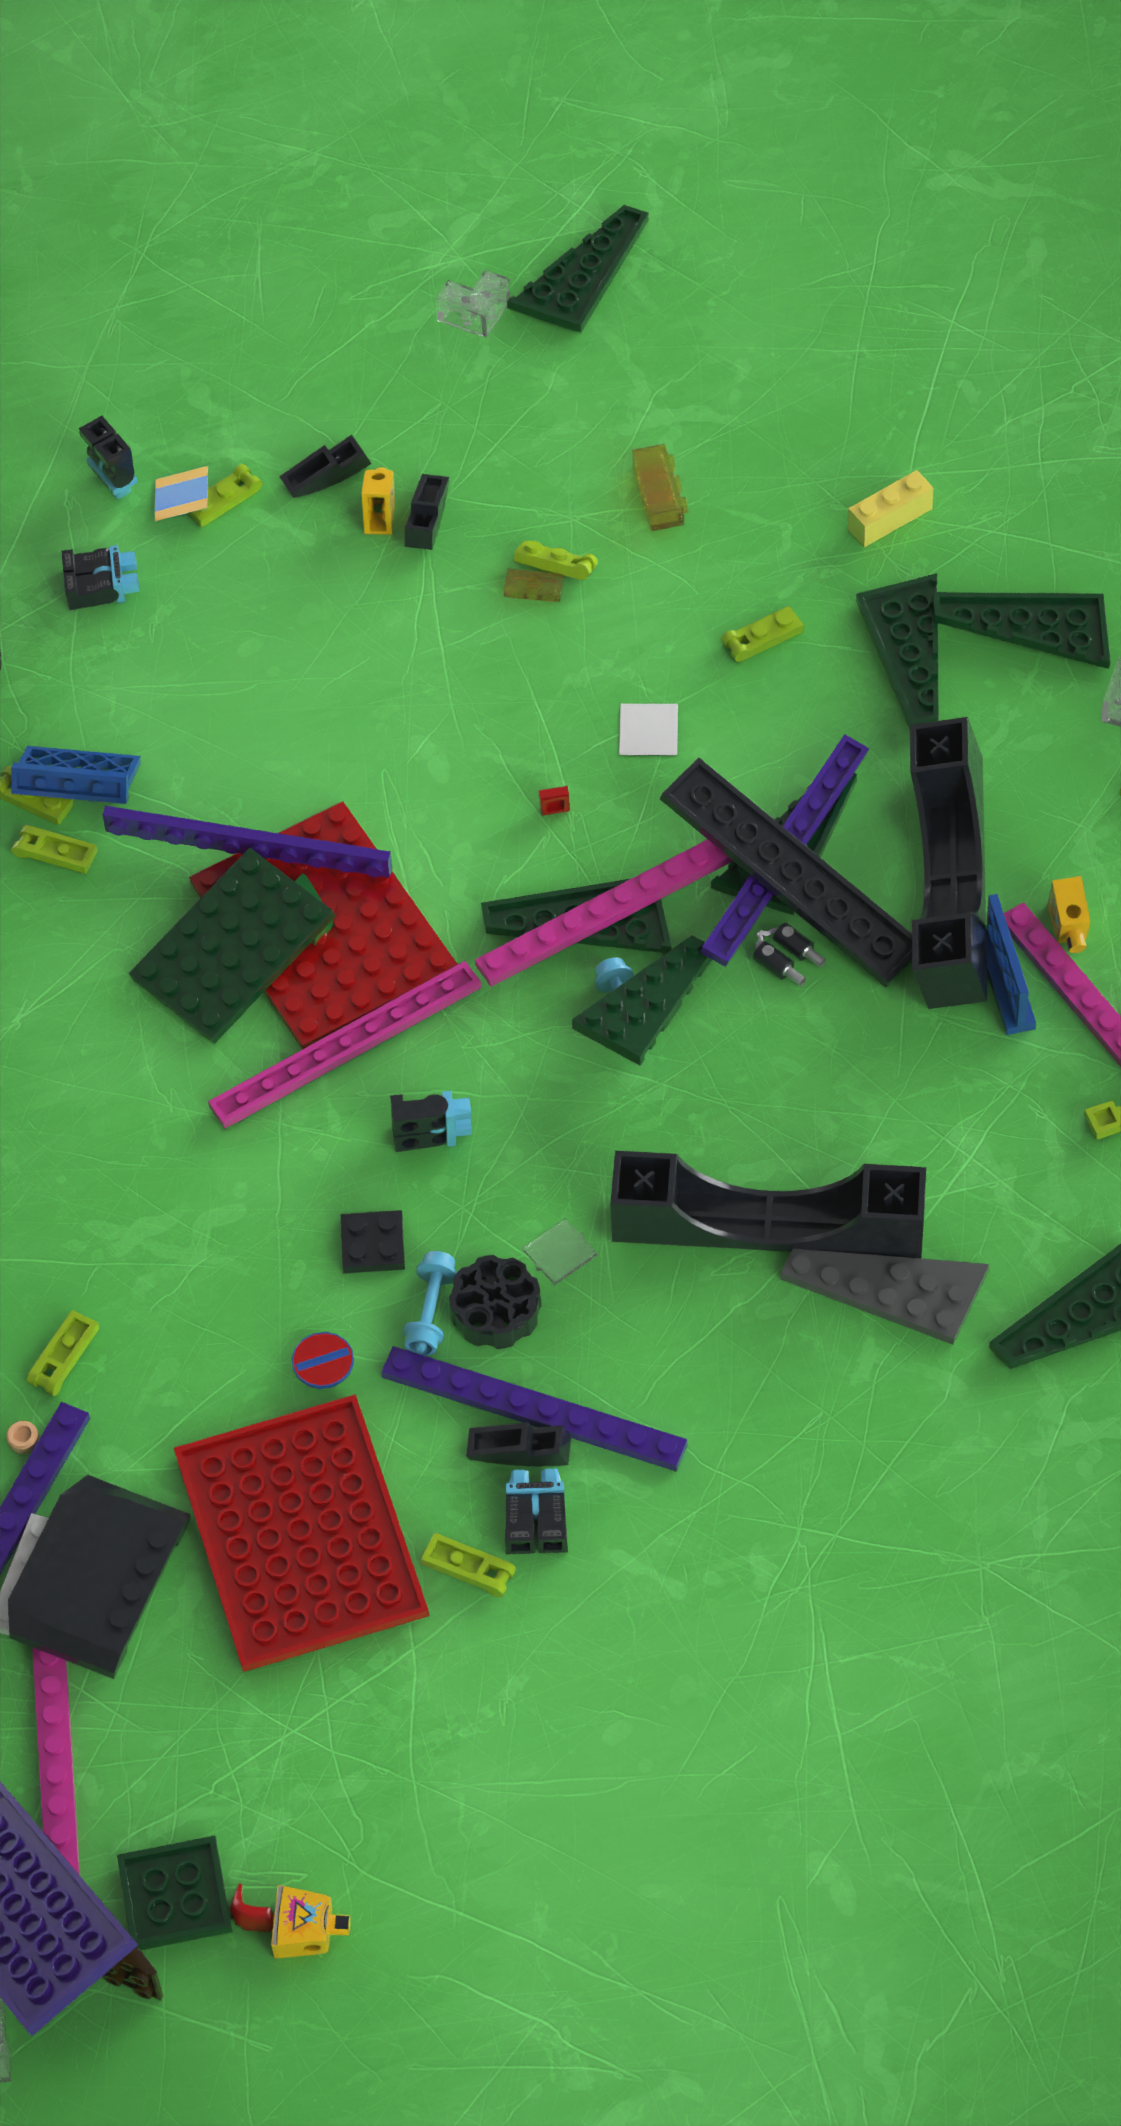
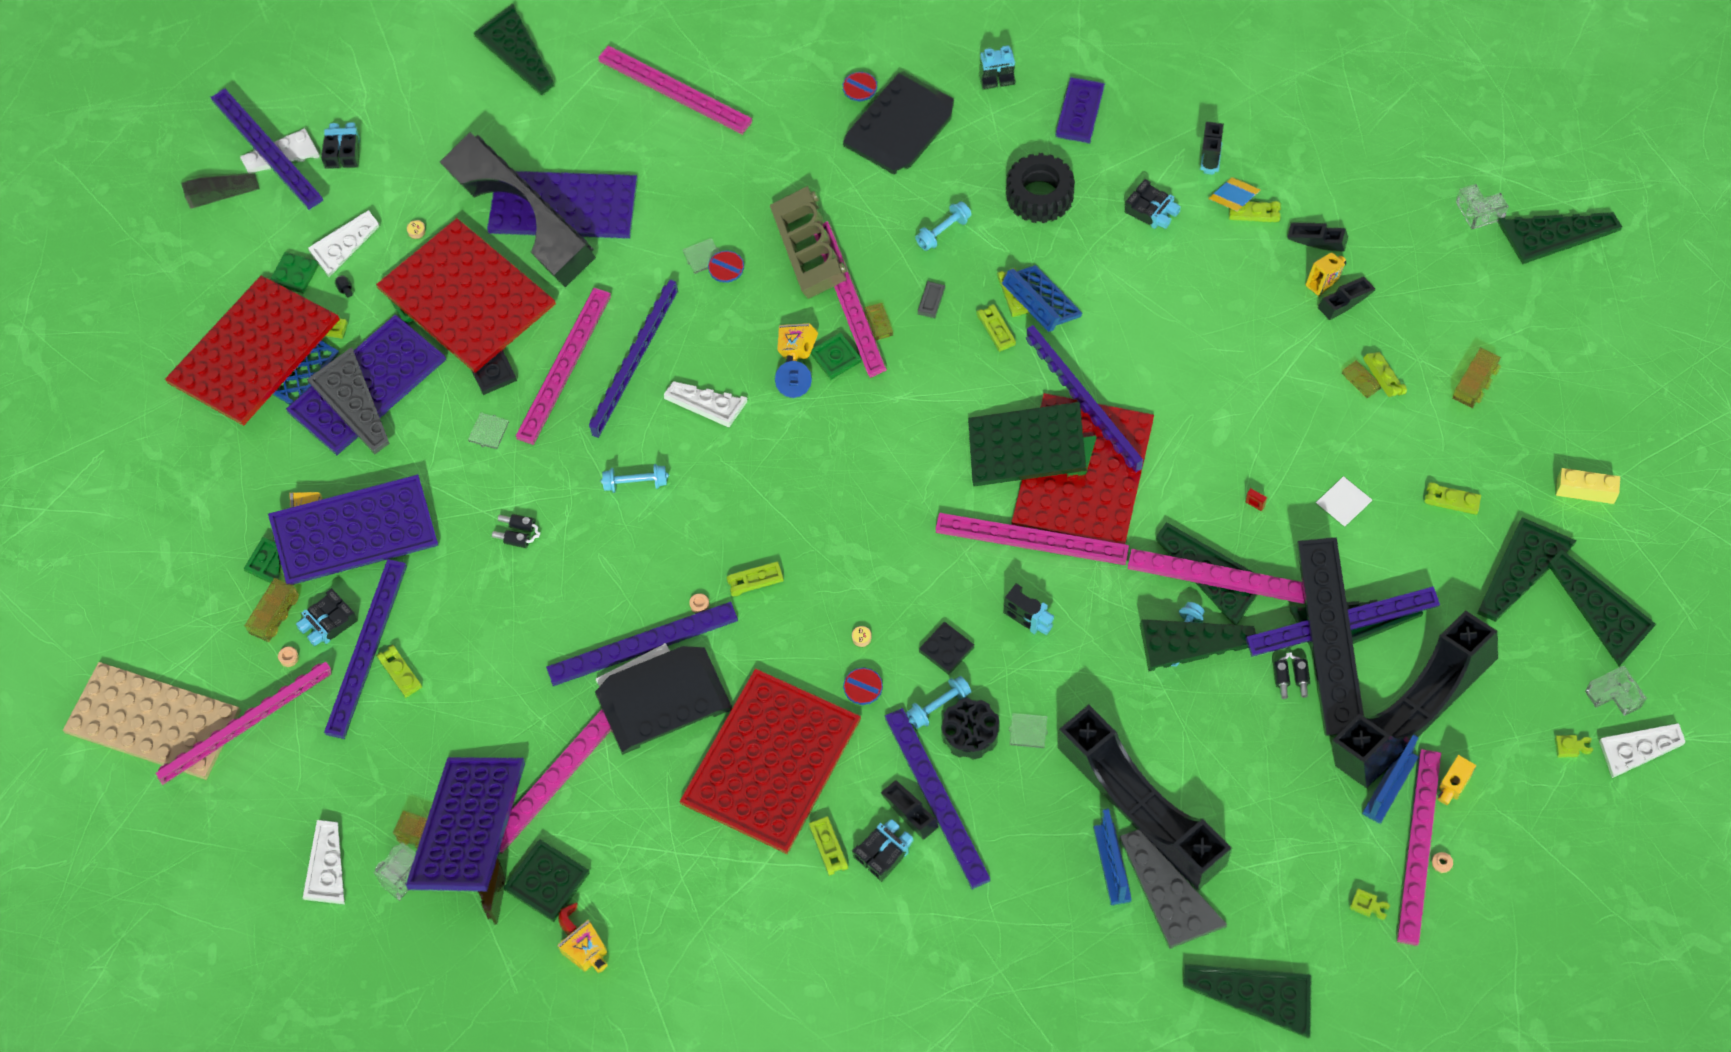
camera: 45 degrees right, 5 degrees up
none -> tile [852,626,872,647]
none -> blue fence [1093,809,1131,905]

